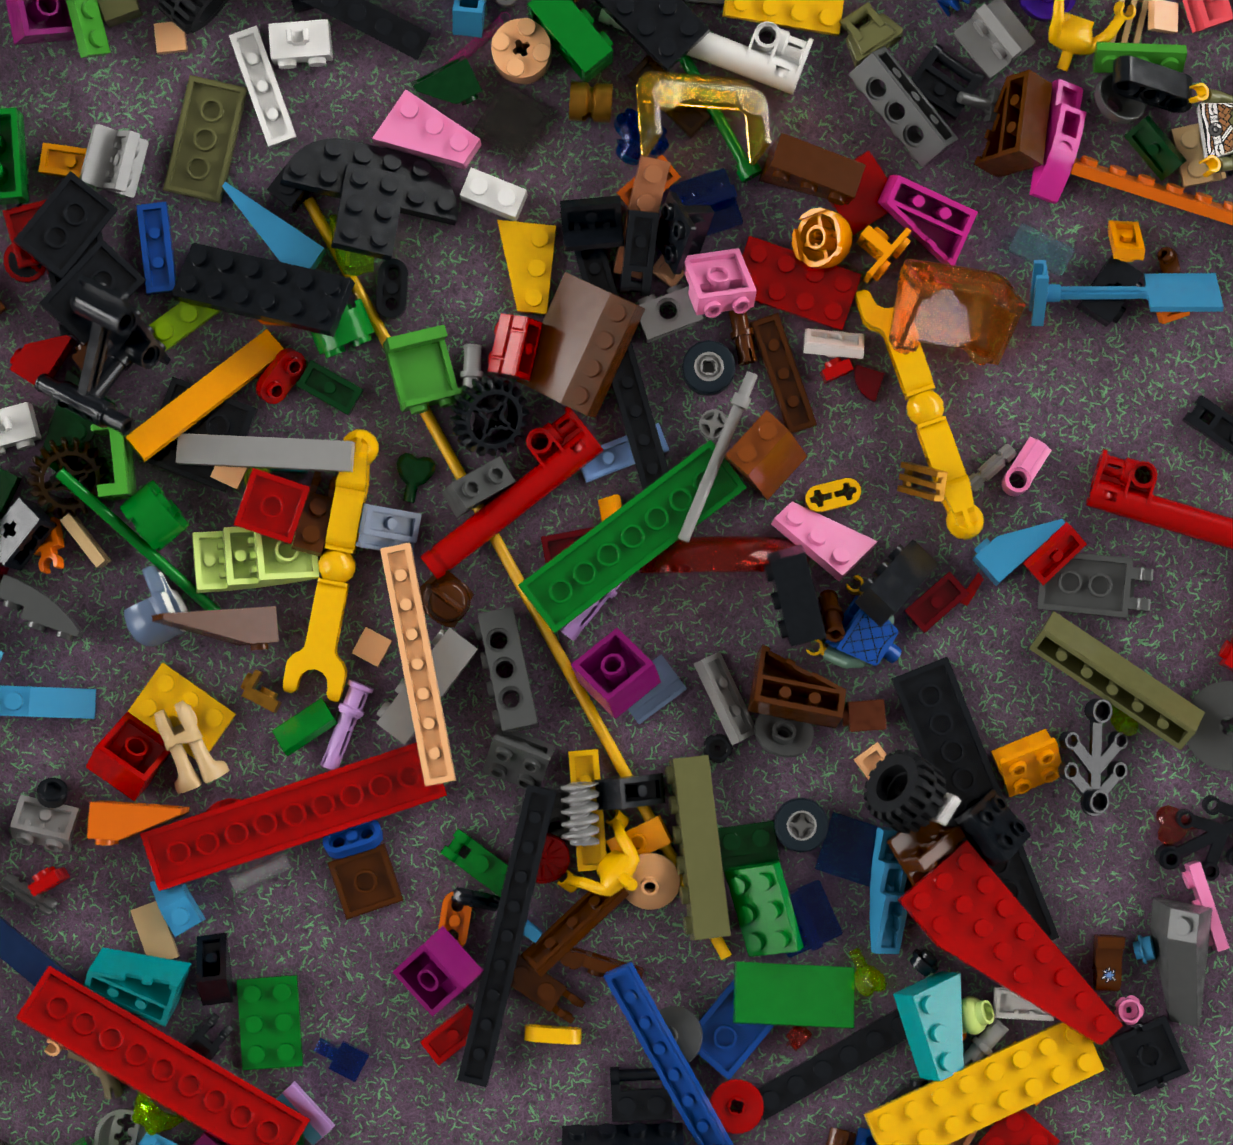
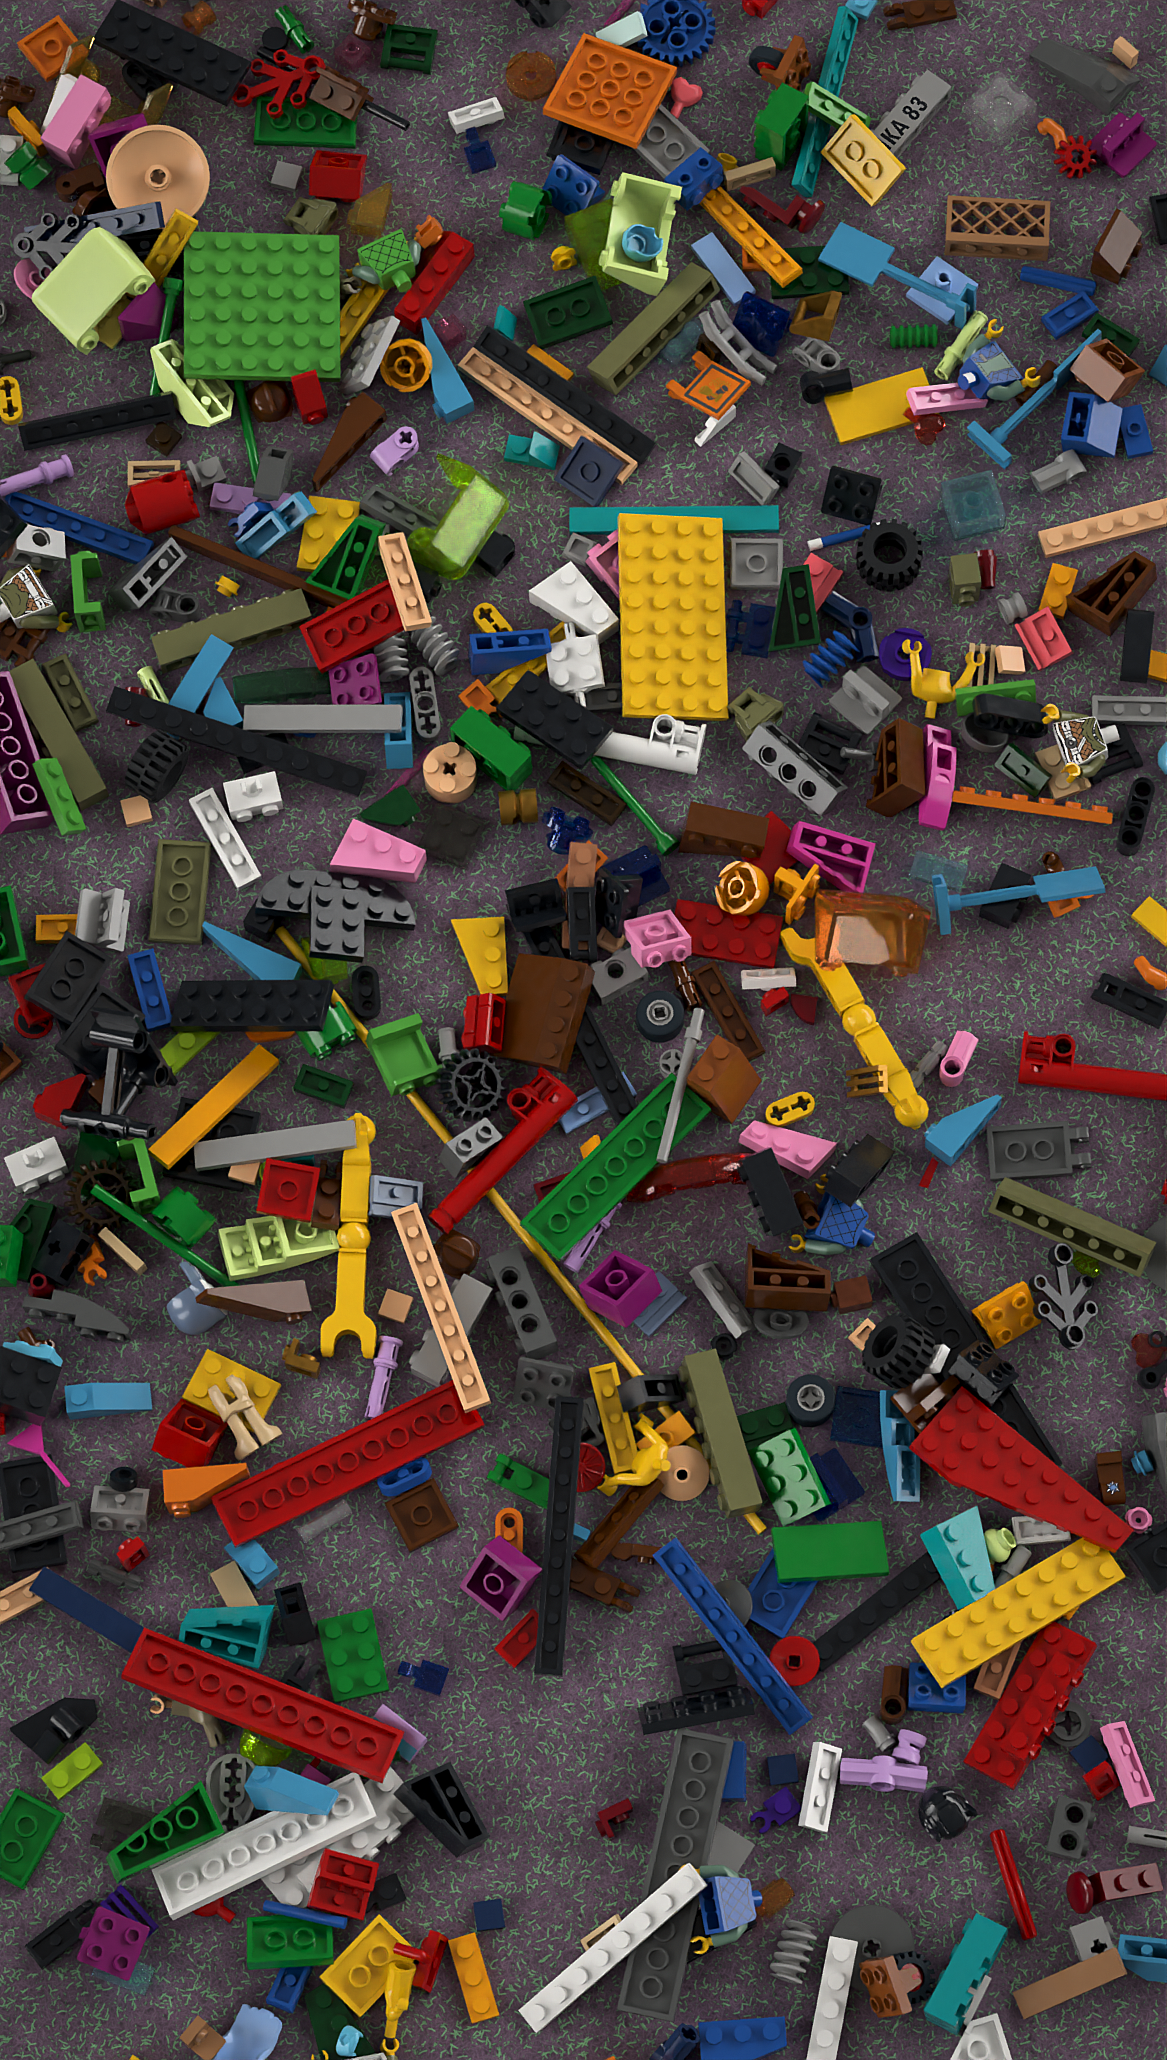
camera: 10 degrees left, 15 degrees down
red plate [256,348,306,404] -> none
green tile [272,698,338,756] -> none
dark green rock [396,453,435,503] -> none
black axle [451,887,500,912] -> none
white brick [460,167,528,222] -> none
yellow beam [524,1024,582,1045] -> none
light grey piece [561,782,599,846] -> none
clear yellow windscreen [636,71,771,165] -> none
clear red plate [786,1026,813,1051] -> none
clear neon green rock [848,948,887,997] -> none
dark red plate [904,571,969,633] -> none
black plate [910,949,938,977] -> none
red plate [1023,522,1087,586] -> none
light orange plate [1108,220,1145,262] -> none

